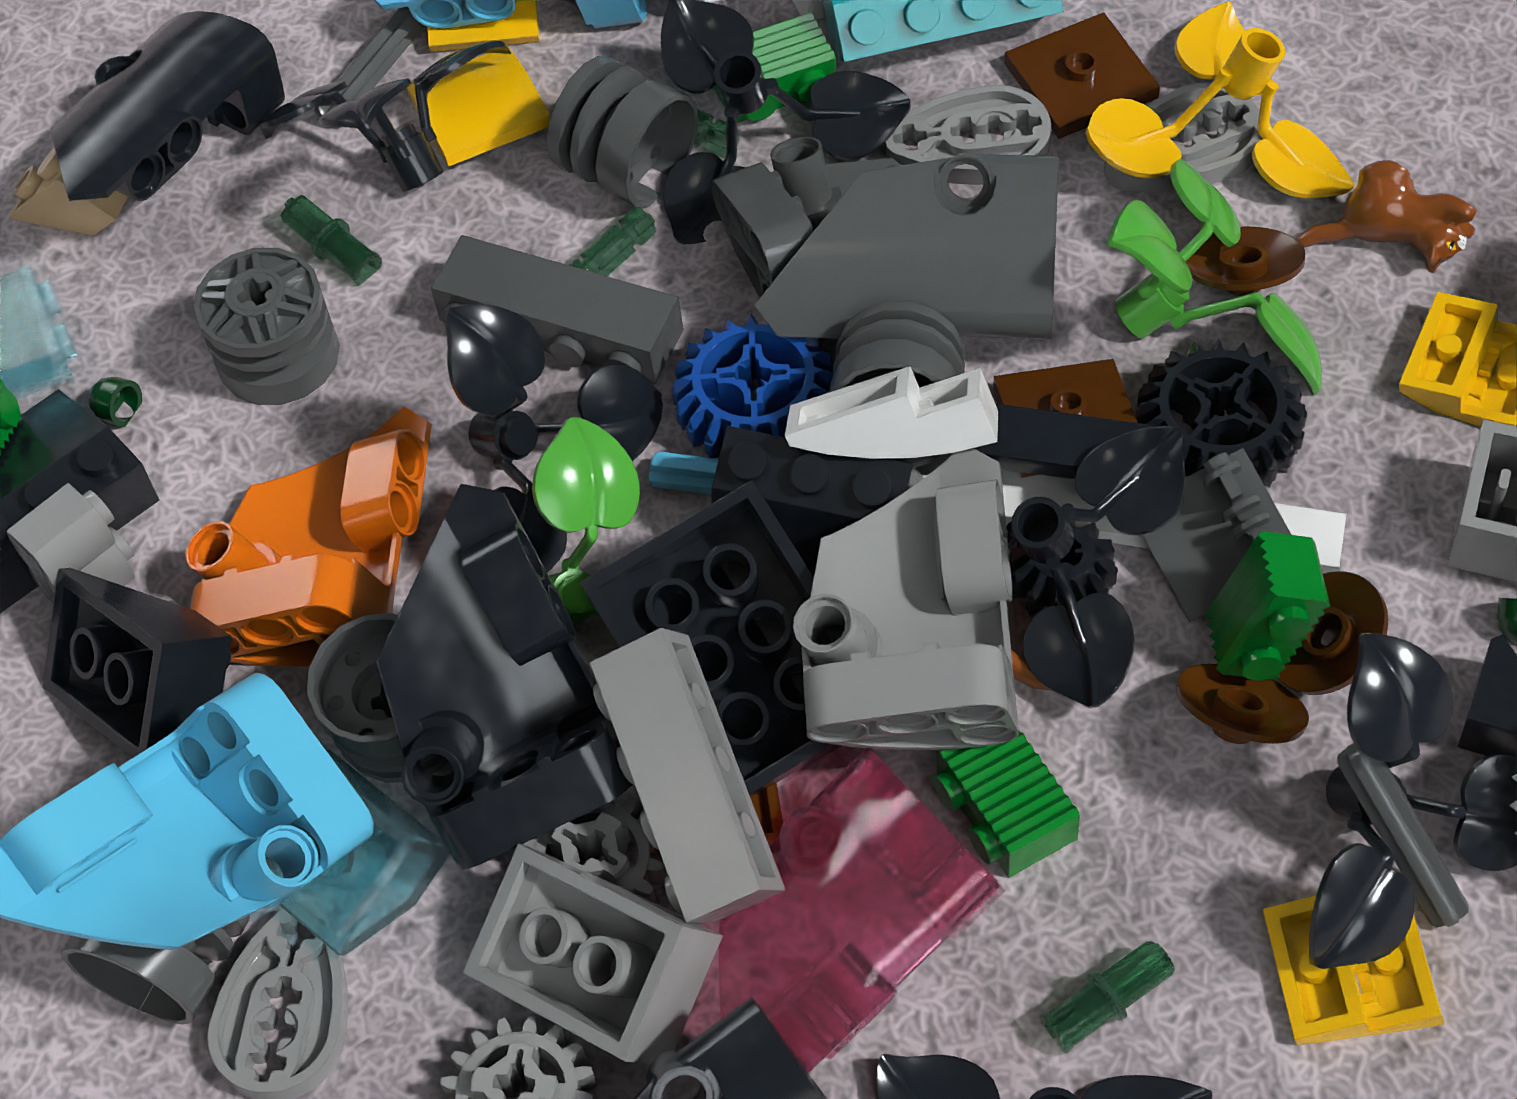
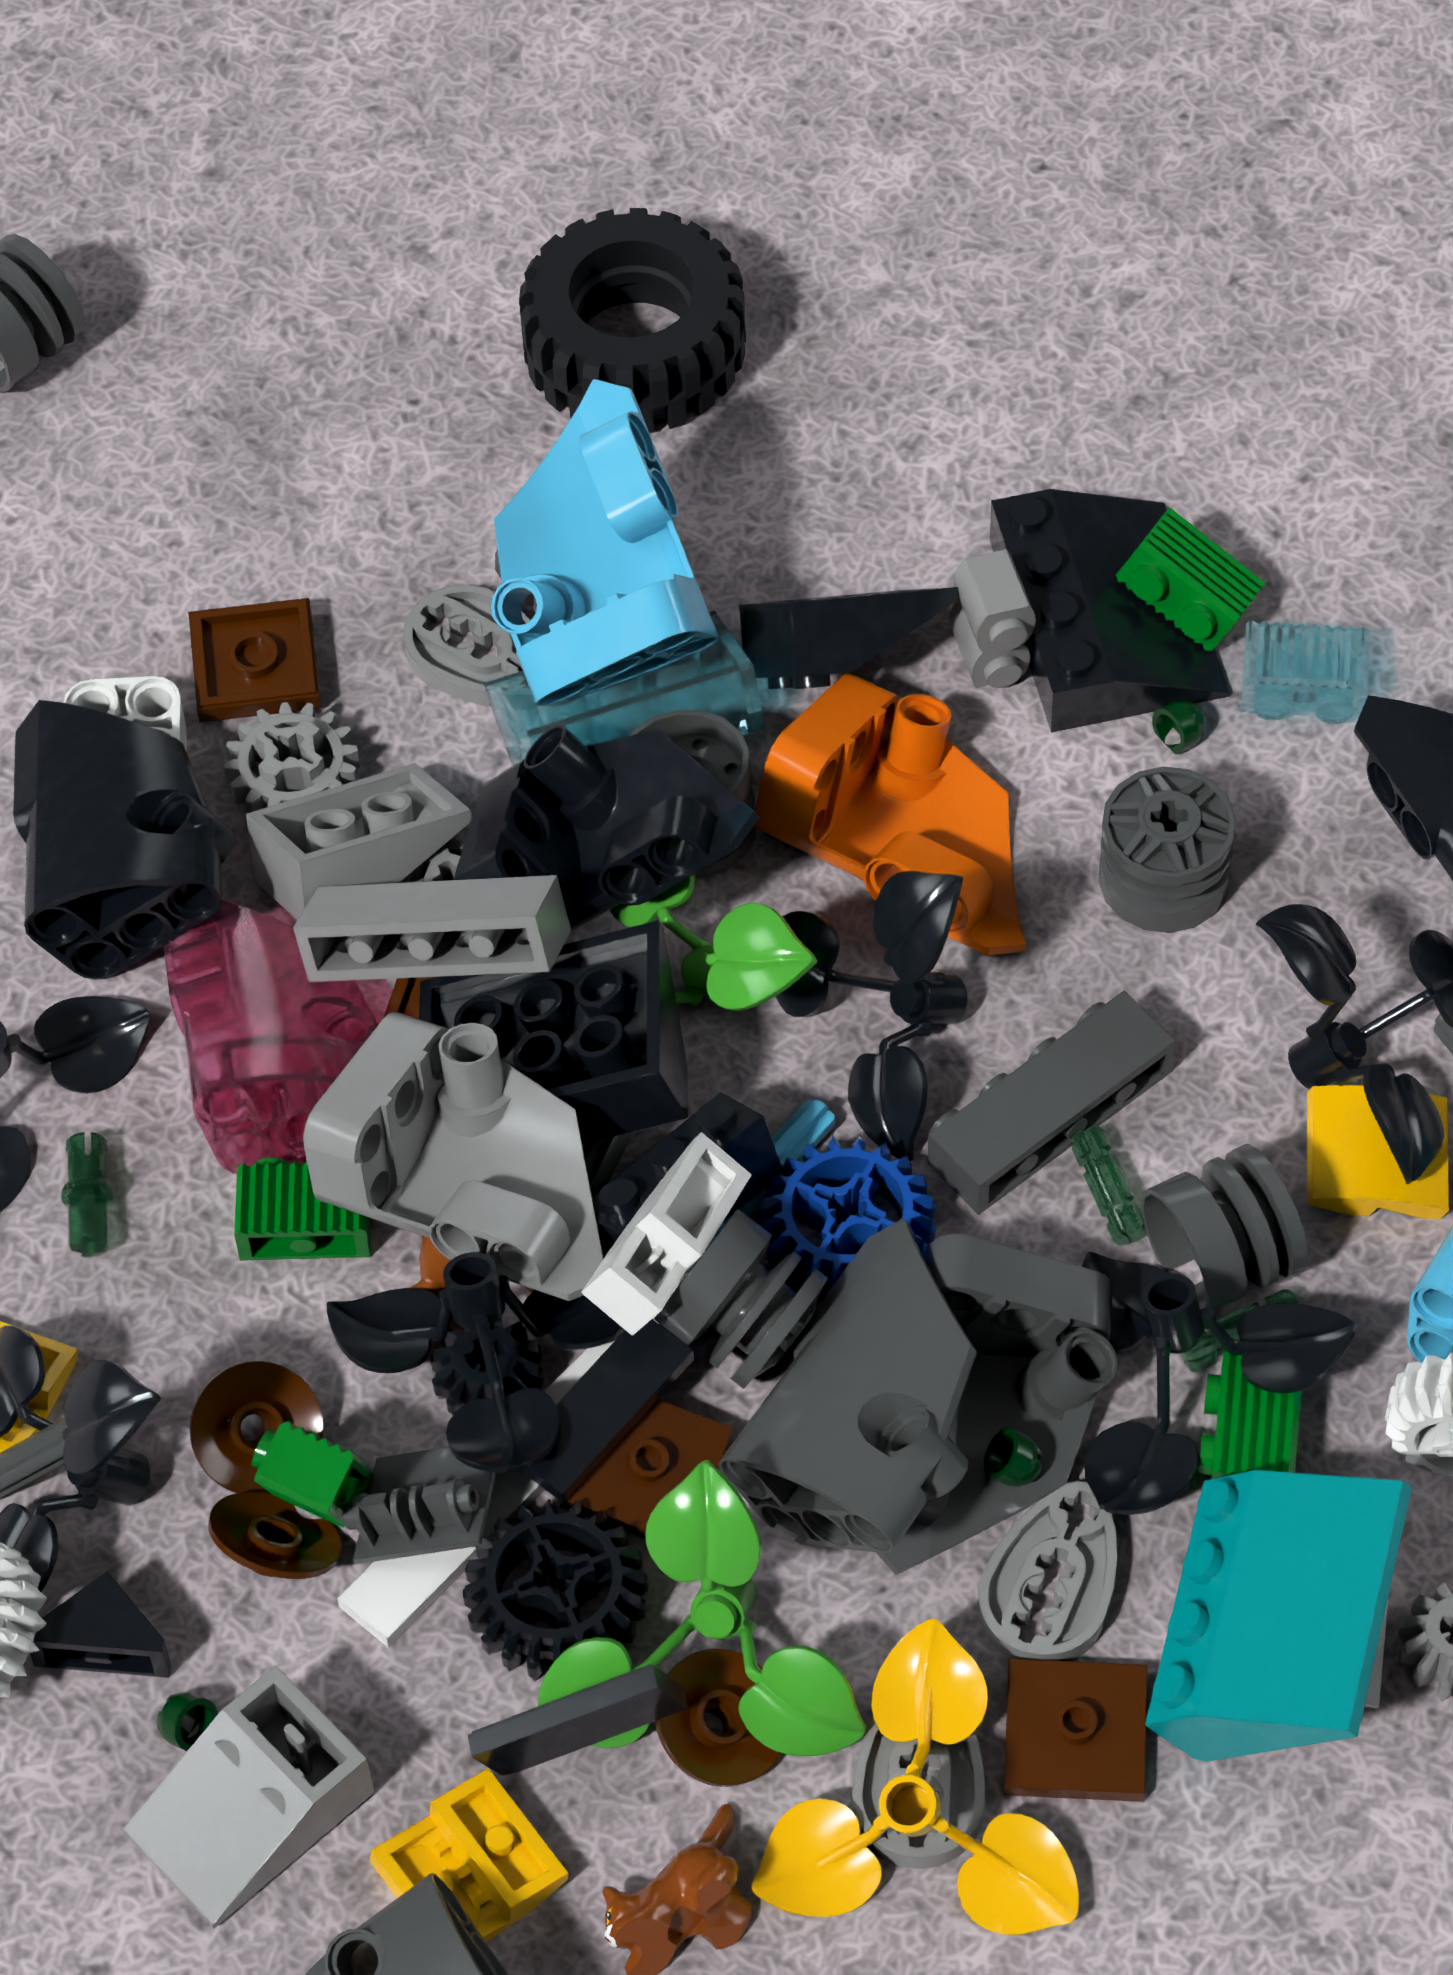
camera: 115 degrees right, 0 degrees up
clear green axle [280,195,382,285] -> none
none -> black tile [468,1664,688,1775]

